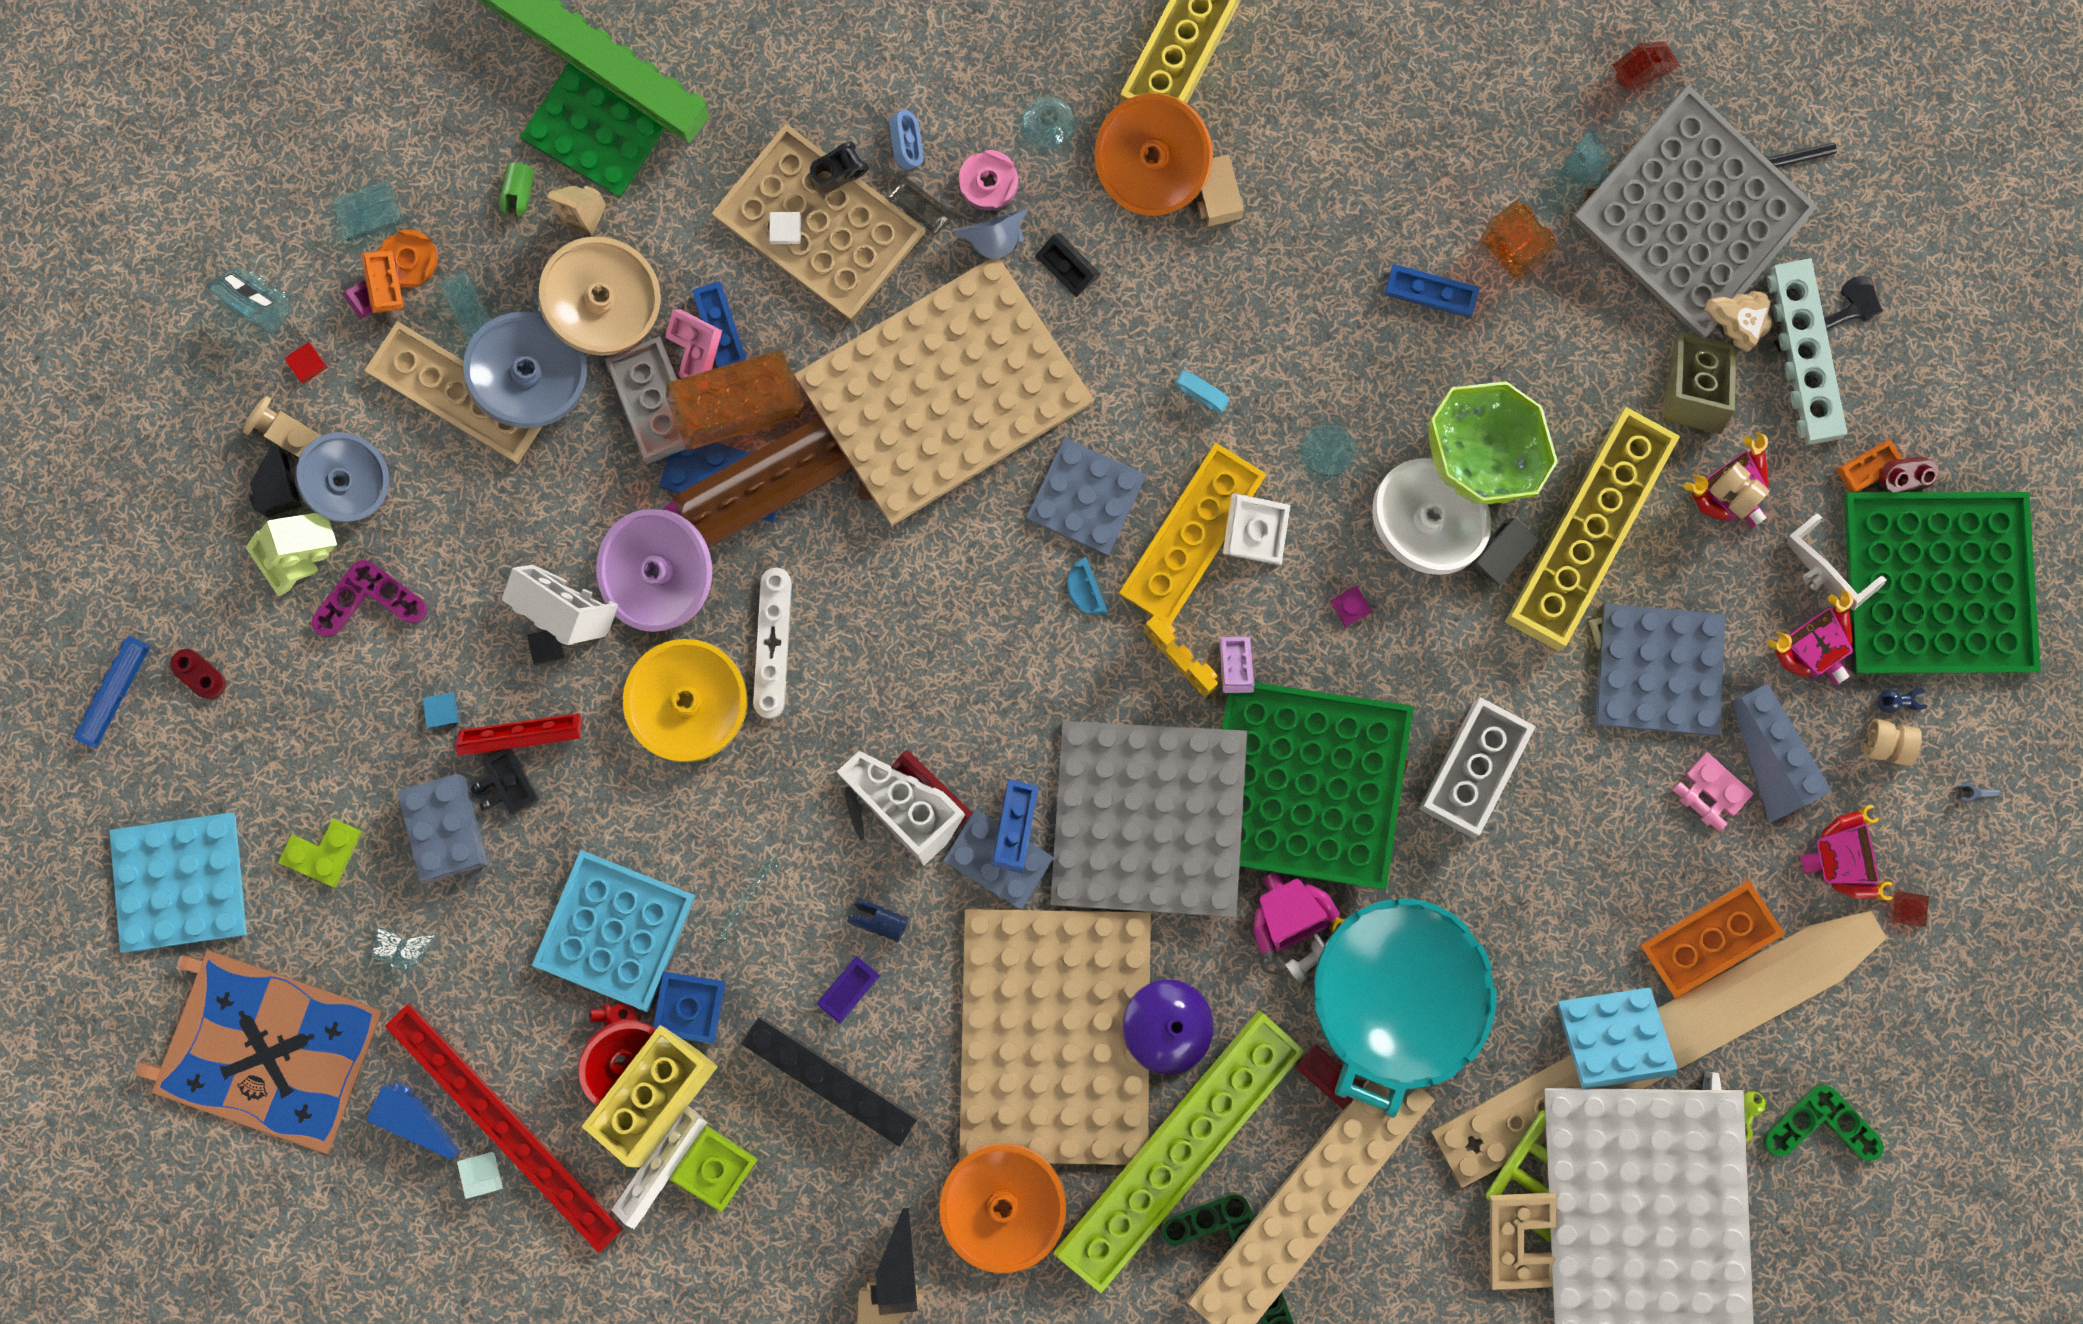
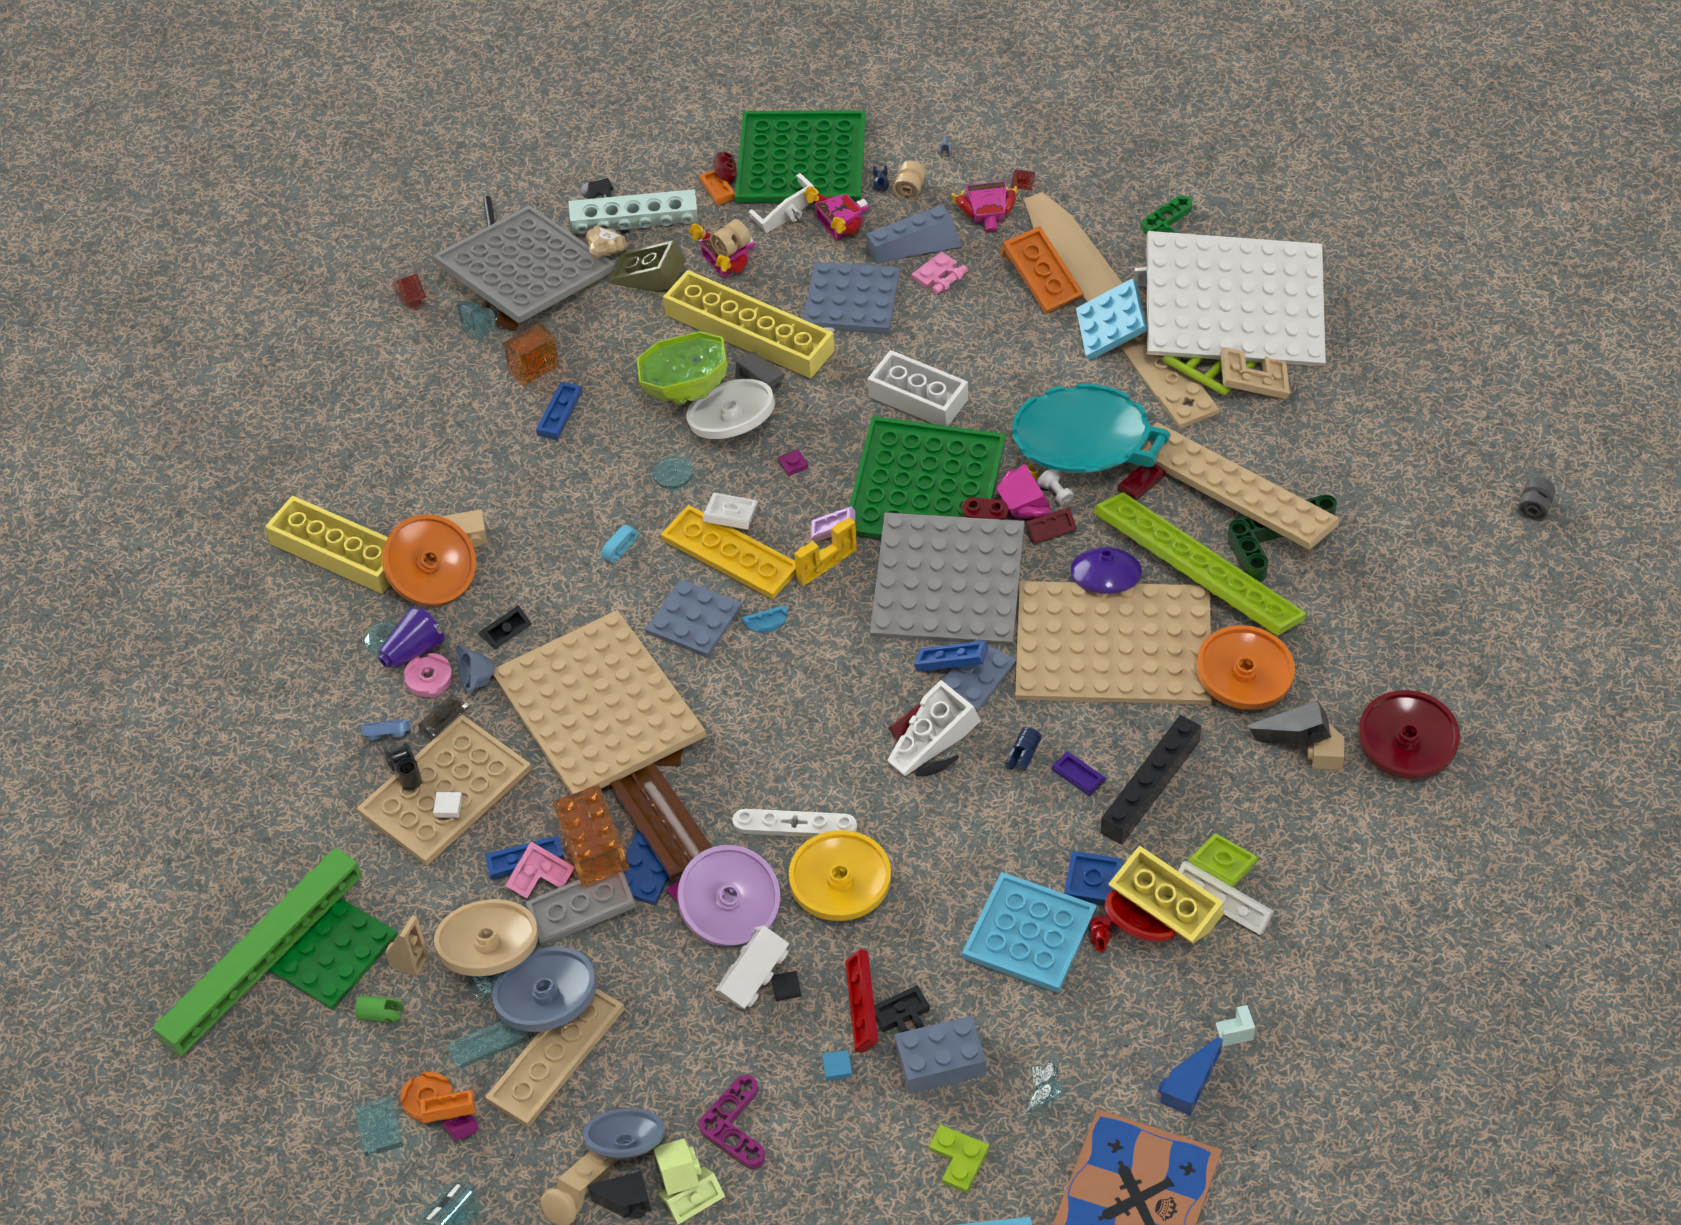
camera: 85 degrees left, 30 degrees down
red tile [284,341,328,384] -> none
red plate [385,1004,623,1253] -> none
none -> dark purple cone [378,605,445,669]
none -> dark red plate [962,497,1009,520]
none -> dark red plate [1025,507,1077,544]

